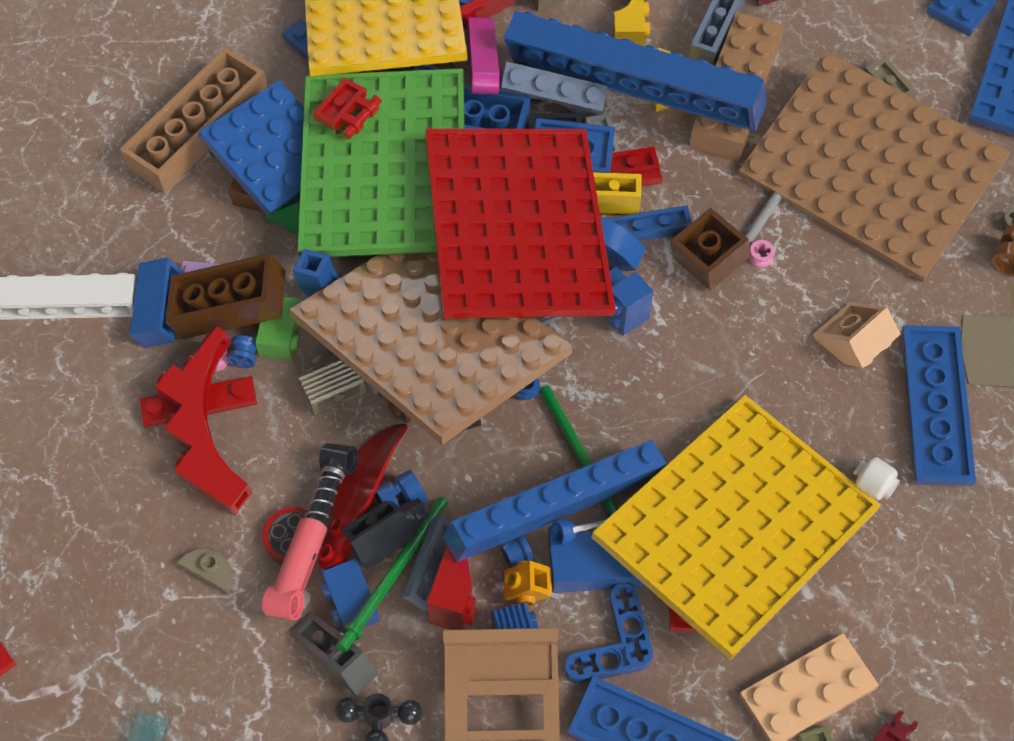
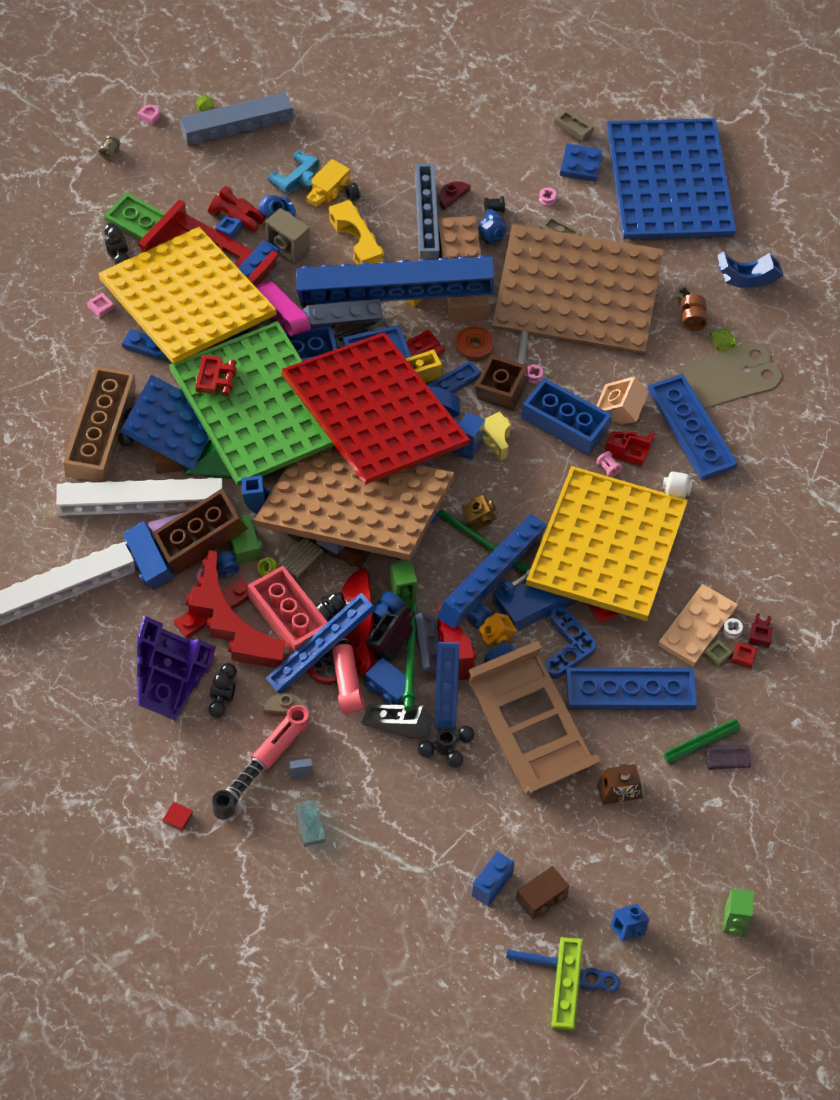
camera: 30 degrees left, 5 degrees down
none -> white brick [56,477,222,516]
none -> dark purple wedge [137,616,216,720]
none -> black piece [208,663,237,718]
none -> piece [212,705,309,820]
none -> coral brick [248,566,328,654]
none -> lime plate [257,557,277,577]
none -> blue plate [266,593,376,693]
none -> sand blue tile [290,759,312,778]
none -> black wheel [316,593,344,622]
none -> bright green brick [390,561,417,605]
none -> blue tile [434,642,460,729]
none -> dark orange tile [456,326,494,361]
none -> pearl gold brick [462,494,497,530]
none -> blue head [478,209,508,244]
none -> light yellow arch [483,411,511,461]
none -> black bush [484,196,505,214]
none -> blue brick [521,378,612,455]
none -> bright pink bush [539,188,556,206]
none -> bright pink bush [596,451,623,478]
none -> red slope [604,431,656,467]
none -> white bush [723,618,743,640]

